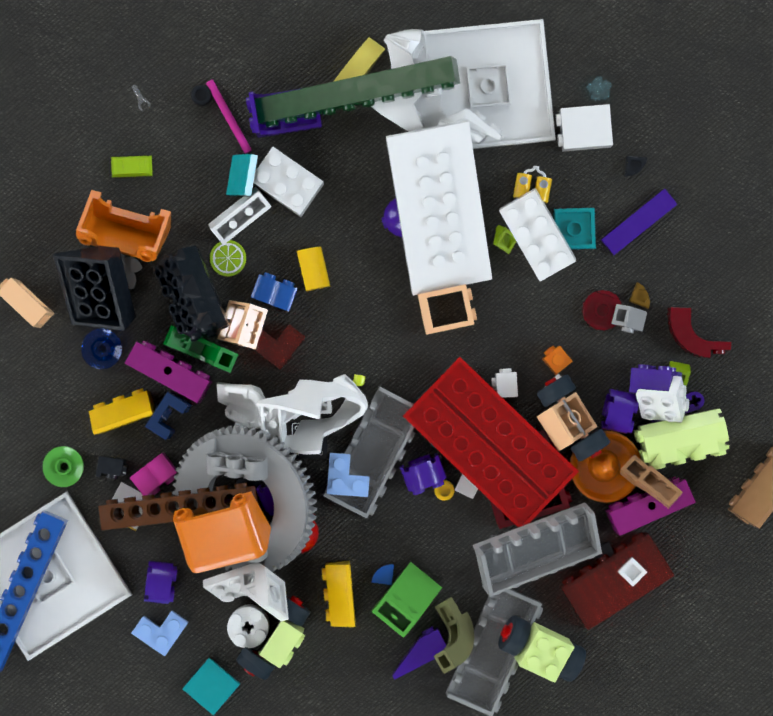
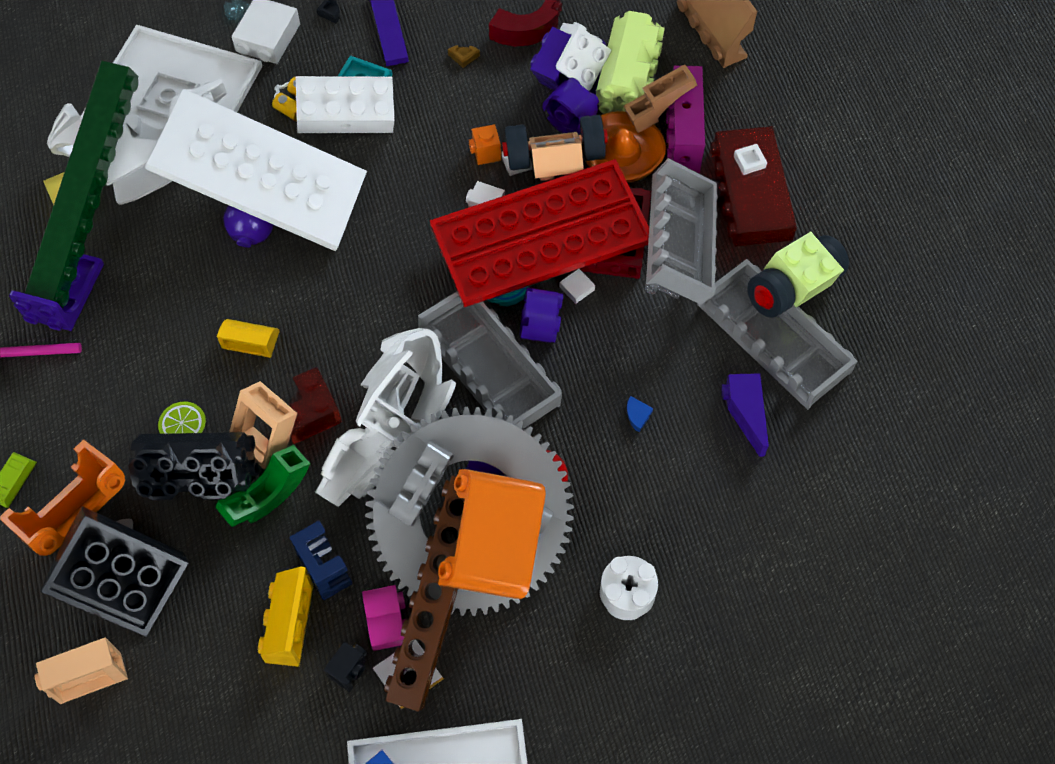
camera: 60 degrees left, 25 degrees down
bright green dish [43,446,84,487] -> none
clear blue dish [81,329,122,369] -> none
magenta brick [125,340,213,403] -> none
light blue plate [132,610,188,656] -> none
dark purple brick [144,560,177,604] -> none
teal tile [183,657,240,715] -> none
white bracket [203,562,289,622] -> none
white brick [208,187,271,245] -> none
teal tile [226,154,258,196] -> none
brick [236,594,310,680] -> none
blue brick [251,272,298,312] -> none
white brick [253,147,324,217] -> none
yellow slope [322,561,356,627] -> none
light blue plate [327,453,370,497] -> none
bright green slope [372,562,442,638] -> none
light nougat window [417,284,477,335] -> none
yellow tile [434,480,455,501] -> none
olive arch [434,597,474,674] -> none
lime slope [493,225,516,254] -> none
dark red tile [582,290,622,331] -> none
light grey brick [611,304,647,334] -> none

